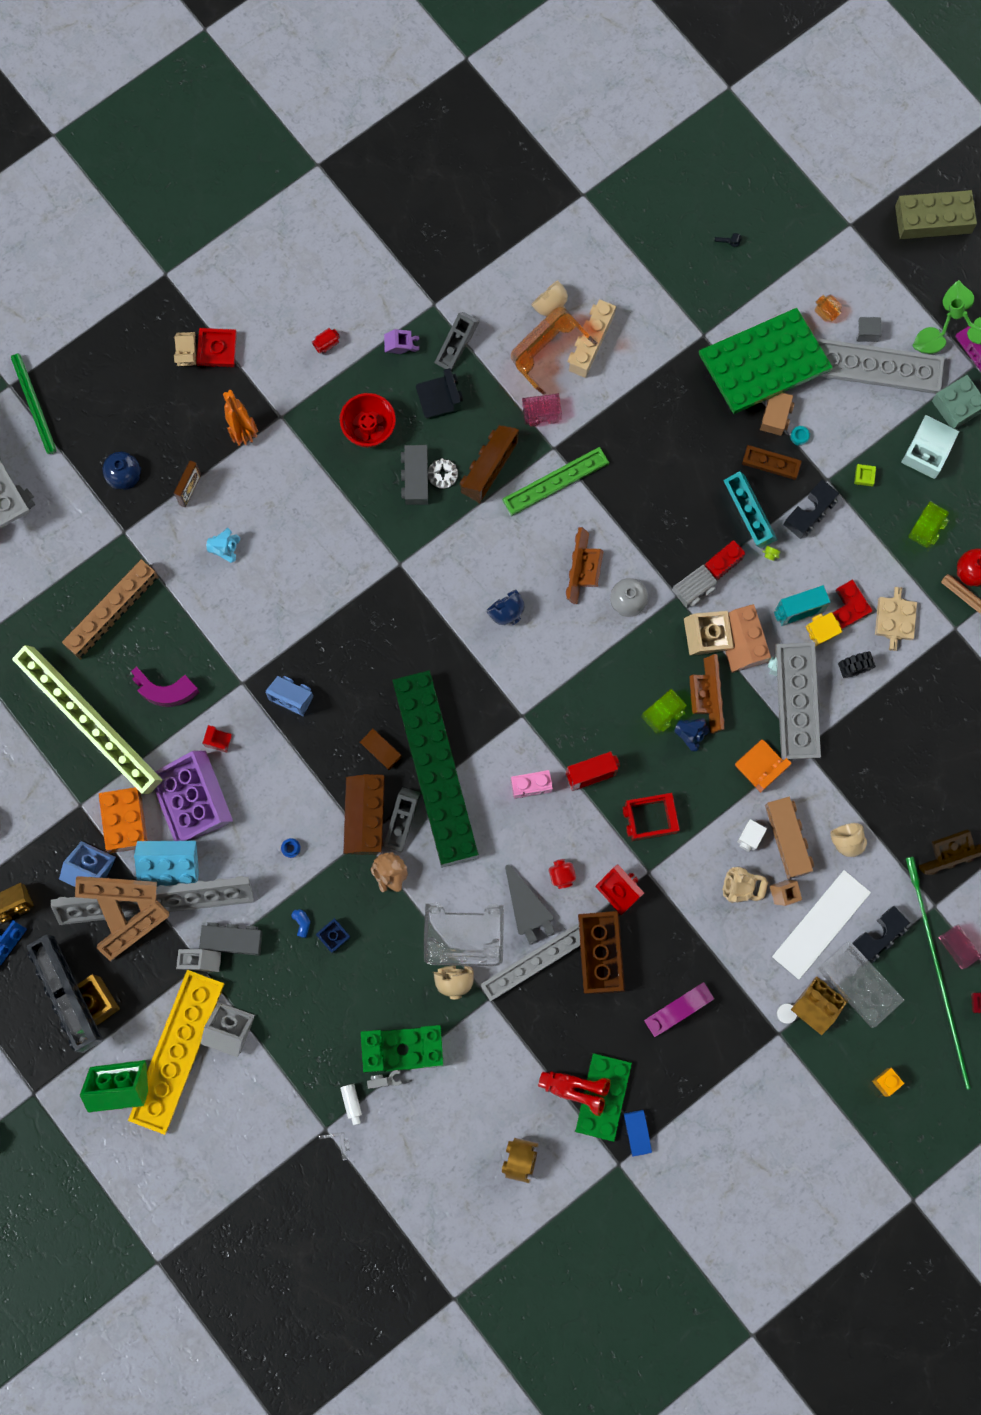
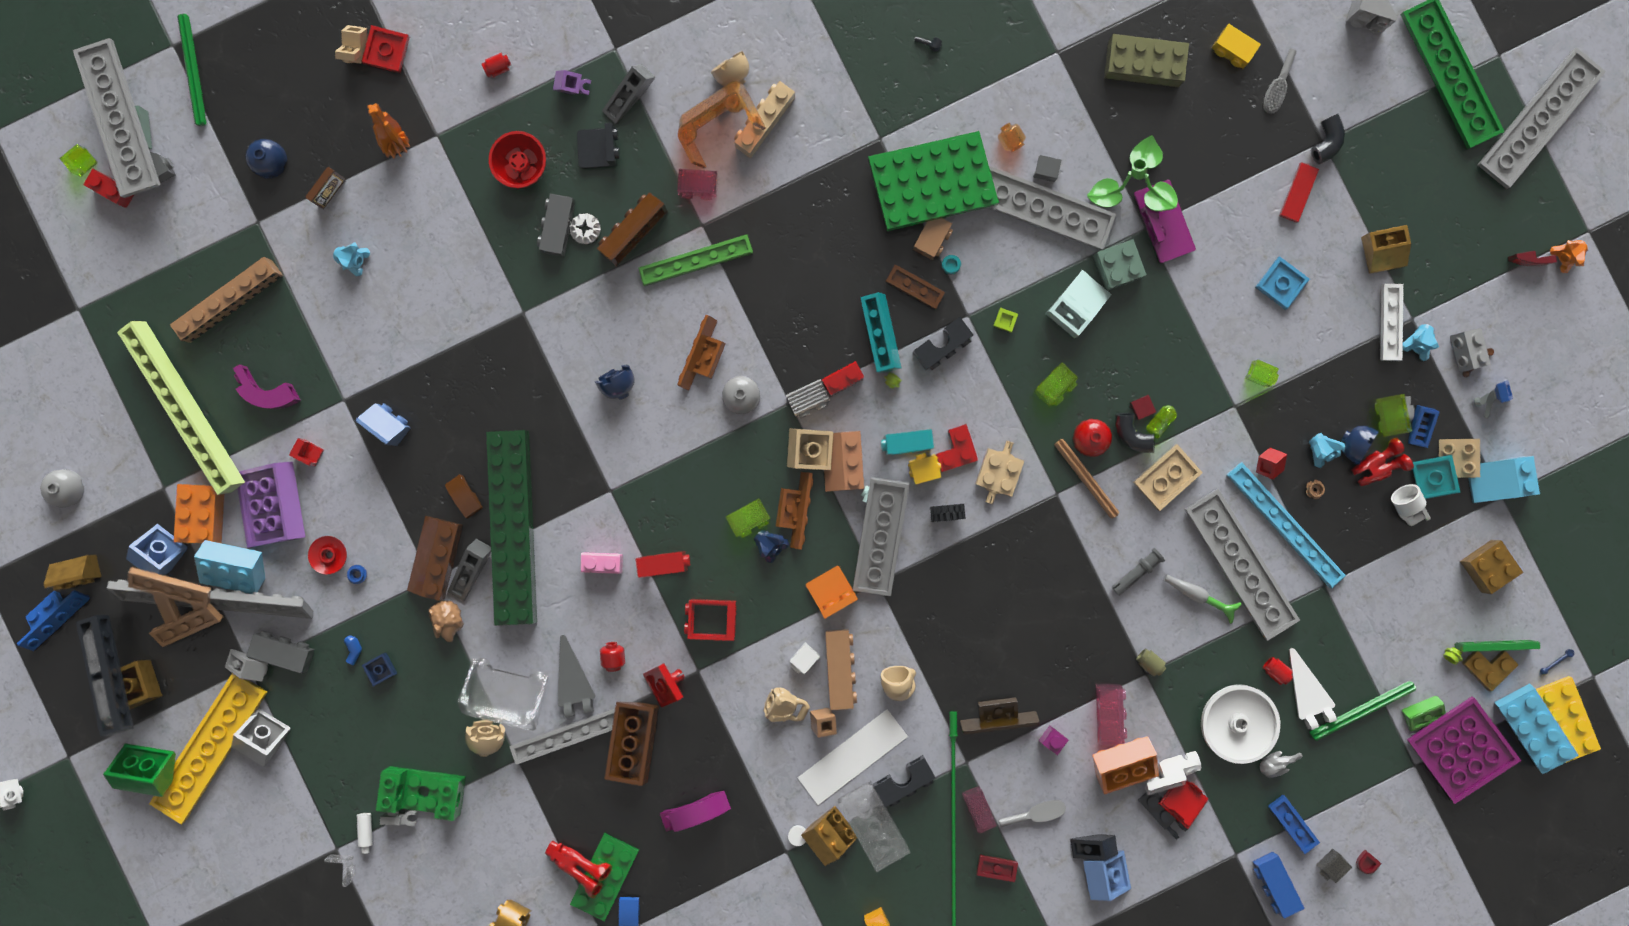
camera: 10 degrees right, 10 degrees up
none -> red dish [308,536,347,574]

